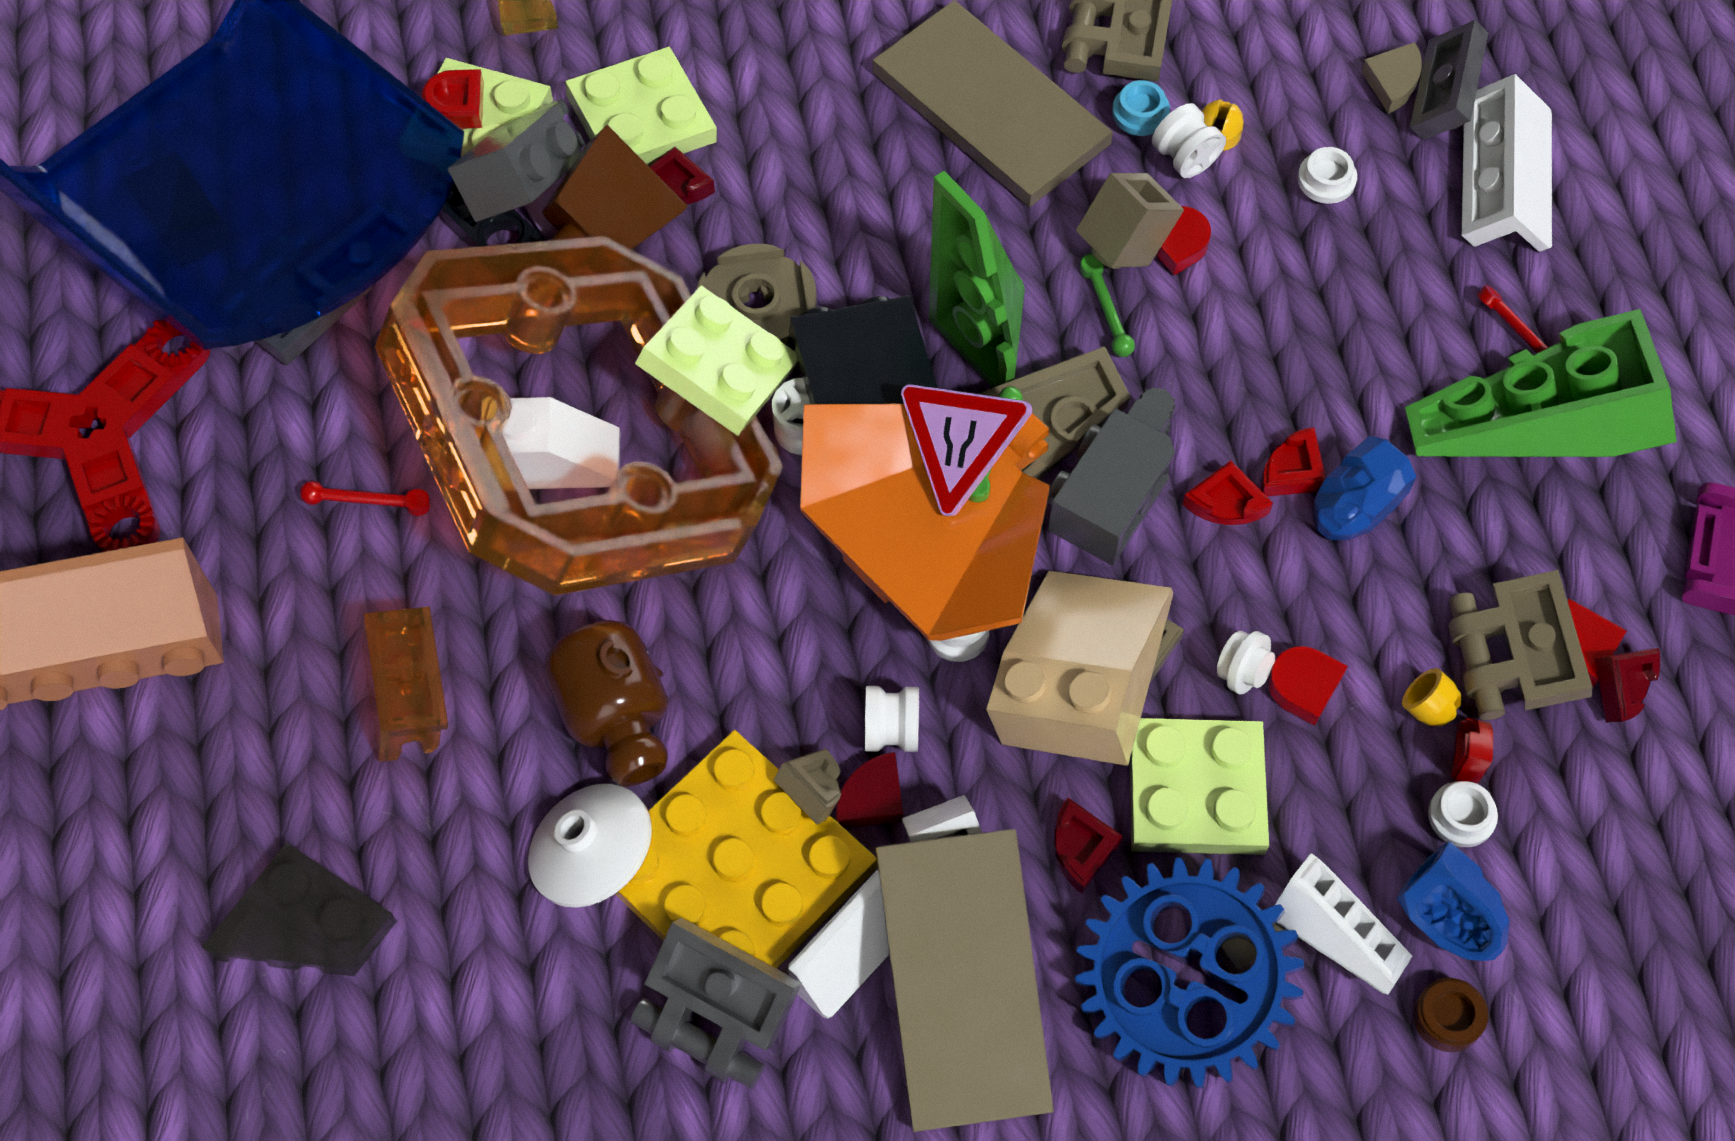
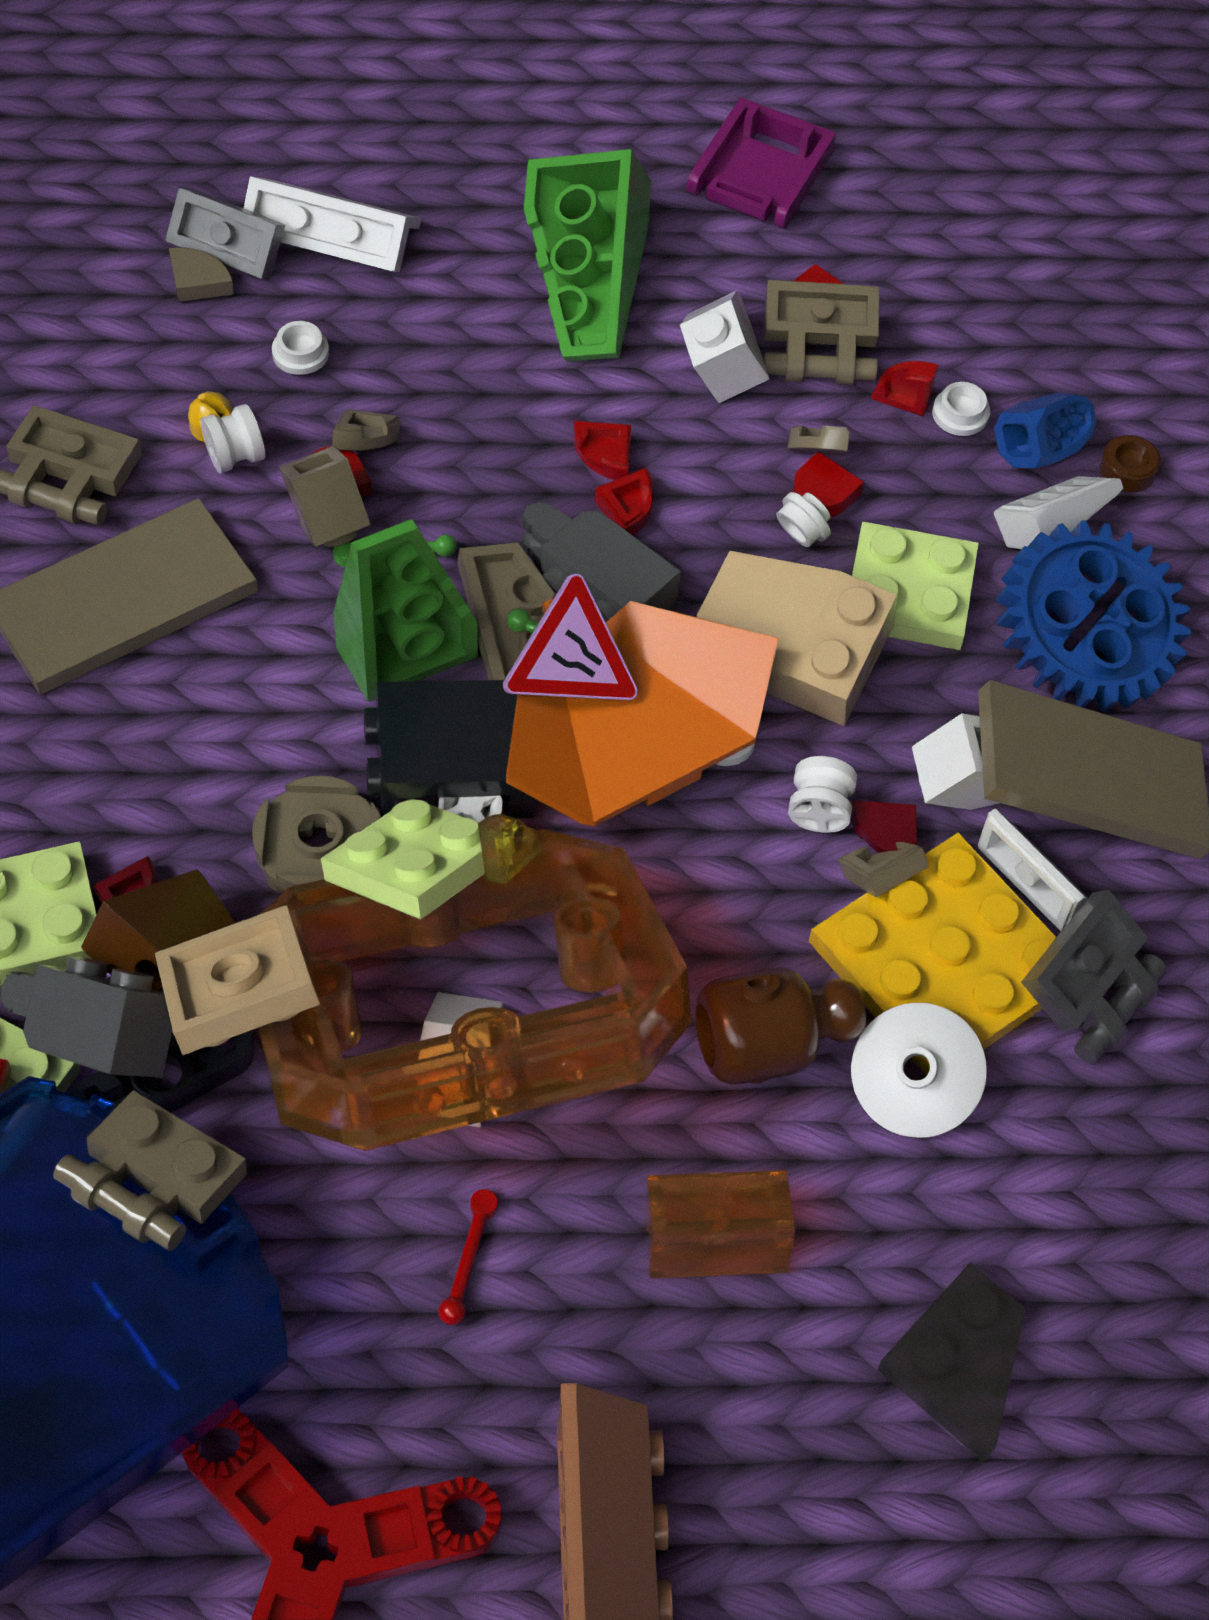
camera: 85 degrees left, 5 degrees down
dark red tile [1054,798,1122,894] -> none
medium azure plate [1112,80,1170,136] -> none
blue rock [1313,436,1417,540] -> none
yellow hinge [1402,668,1461,726] -> none
red hinge [1477,285,1548,353] -> none
dark red tile [1595,648,1660,723] -> none
none -> dark tan plate [53,1090,247,1251]
none -> tan plate [155,905,320,1055]
none -> dark tan tile [332,409,401,450]
none -> clear yellow tile [478,814,542,885]
none -> white slope [680,290,770,403]
none -> dark tan tile [787,425,850,456]

